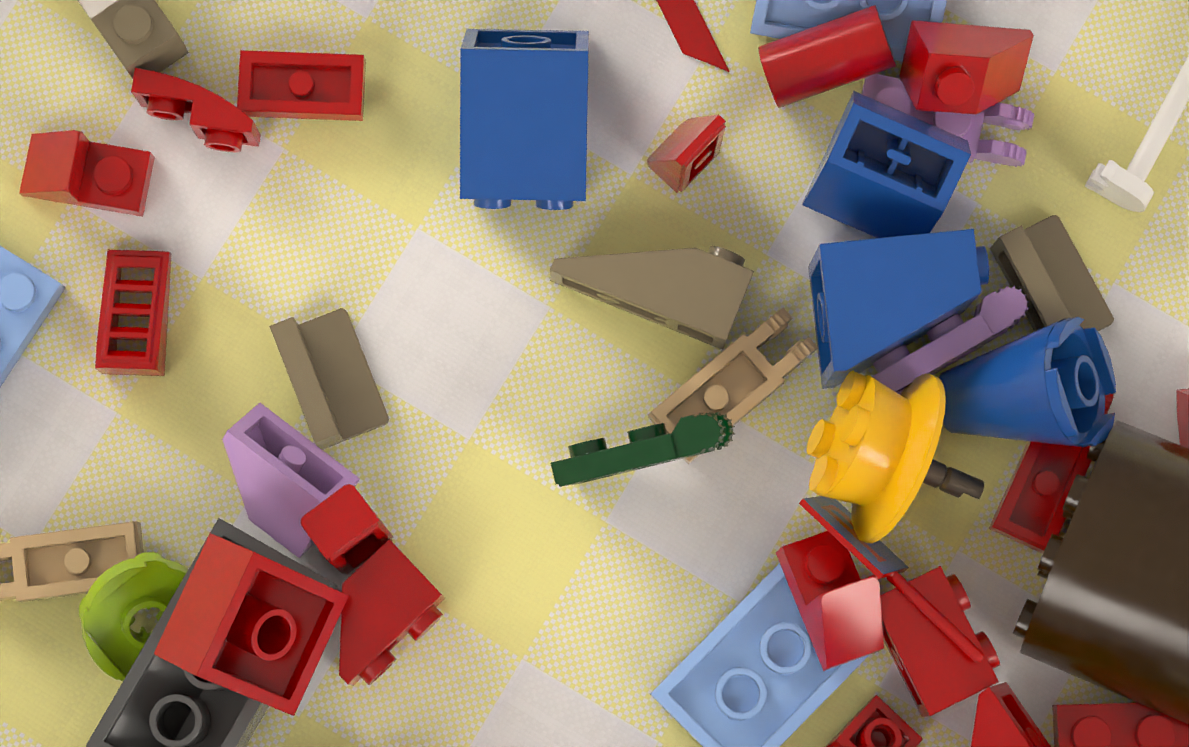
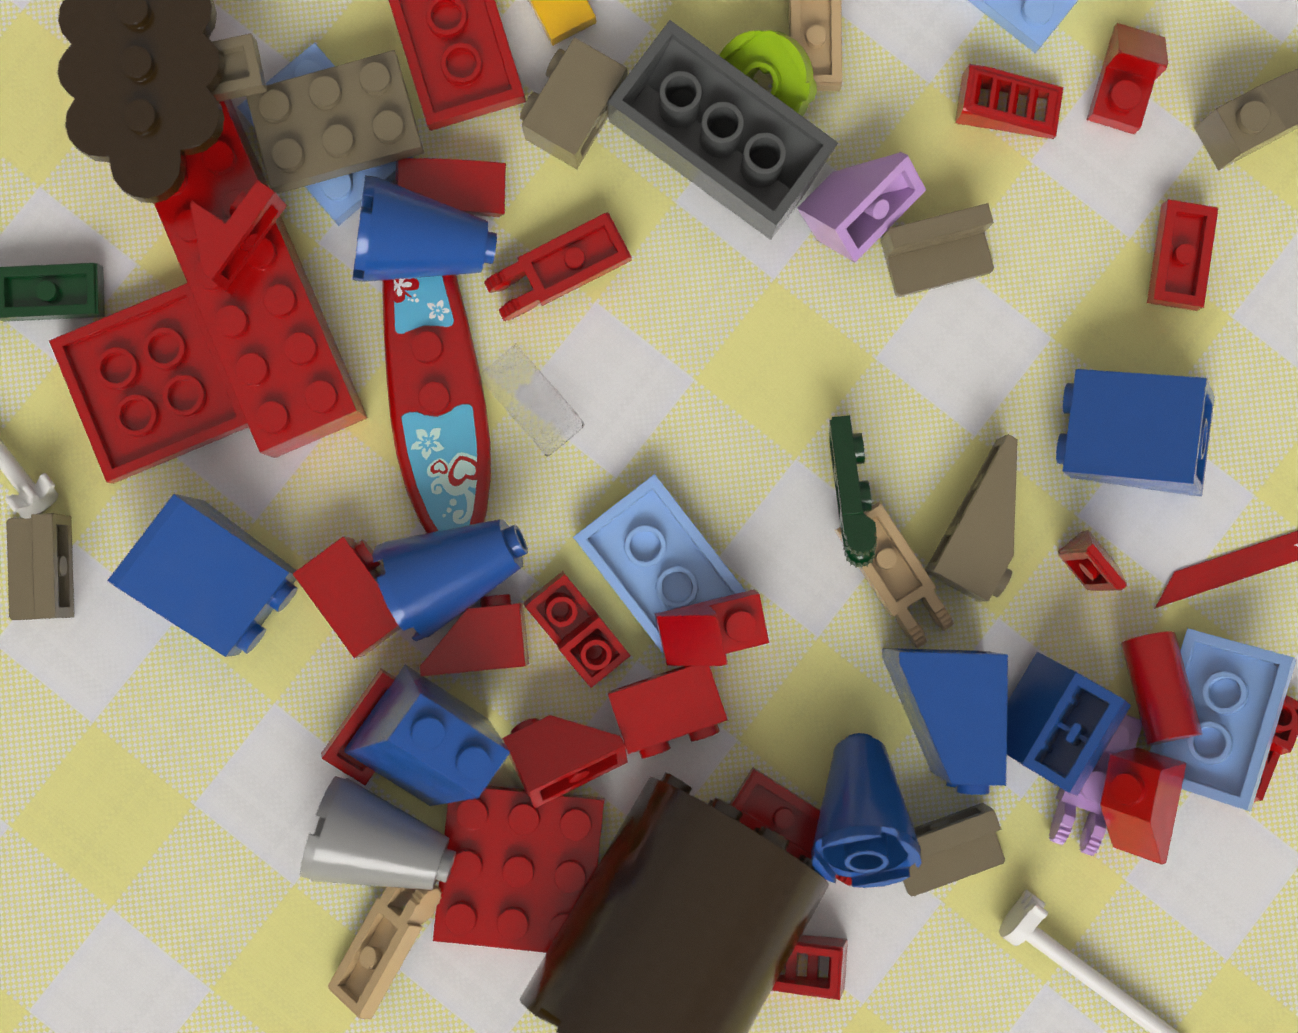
camera: 95 degrees right, 5 degrees up
red slope [131,68,261,153] -> none
red slope [154,533,349,716] -> none
red slope [301,484,393,575] -> none
red slope [339,539,445,686] -> none
red piece [799,496,984,662] -> none
yellow piece [806,371,984,543] -> none
lavender hinge [872,286,1029,394] -> none

